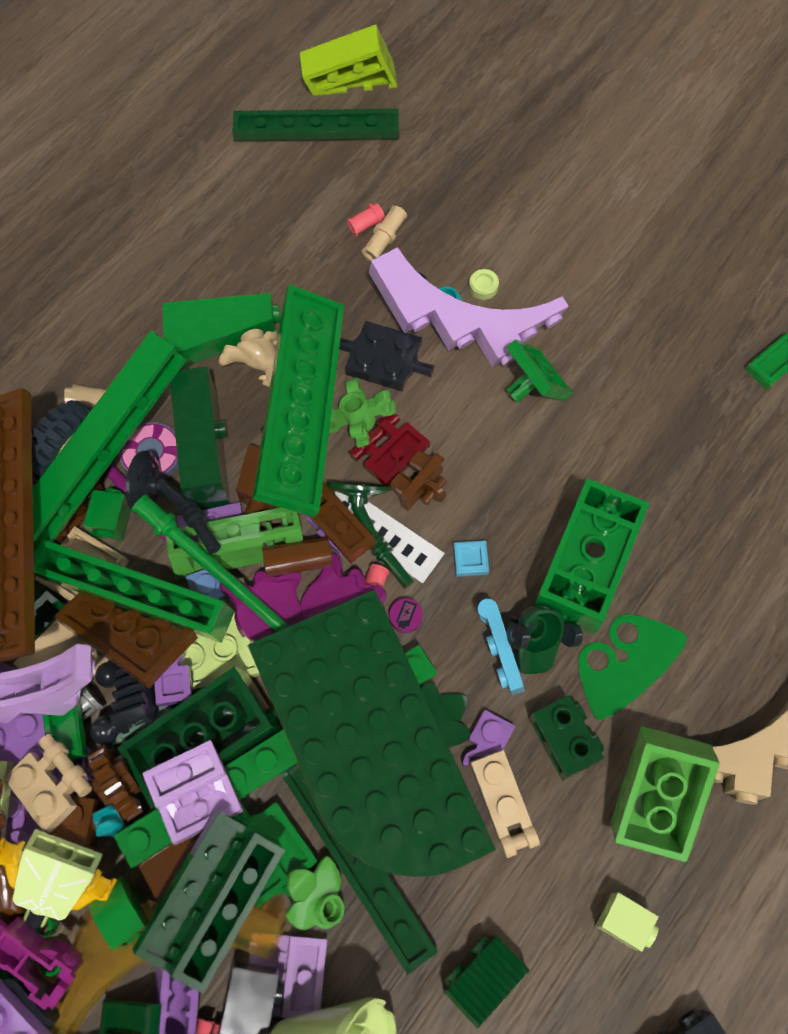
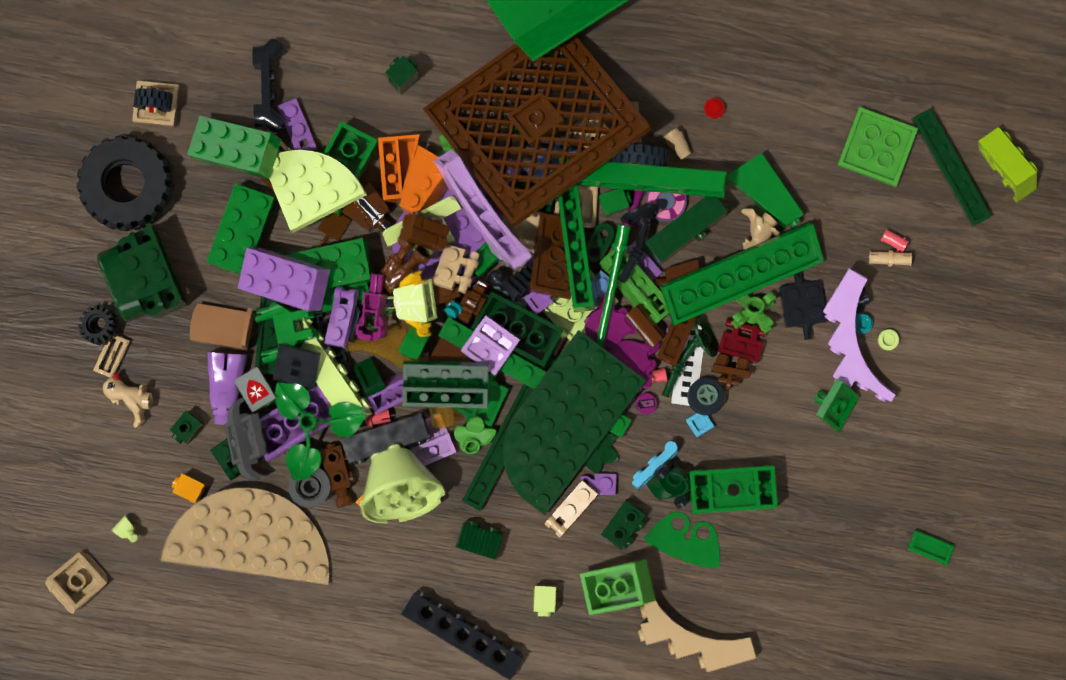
camera: 60 degrees right, 15 degrees up
none -> dark green plate [586,223,614,263]
none -> black wheel [687,378,725,415]
none -> red plate [704,98,725,119]
none -> bright green plate [837,107,918,187]

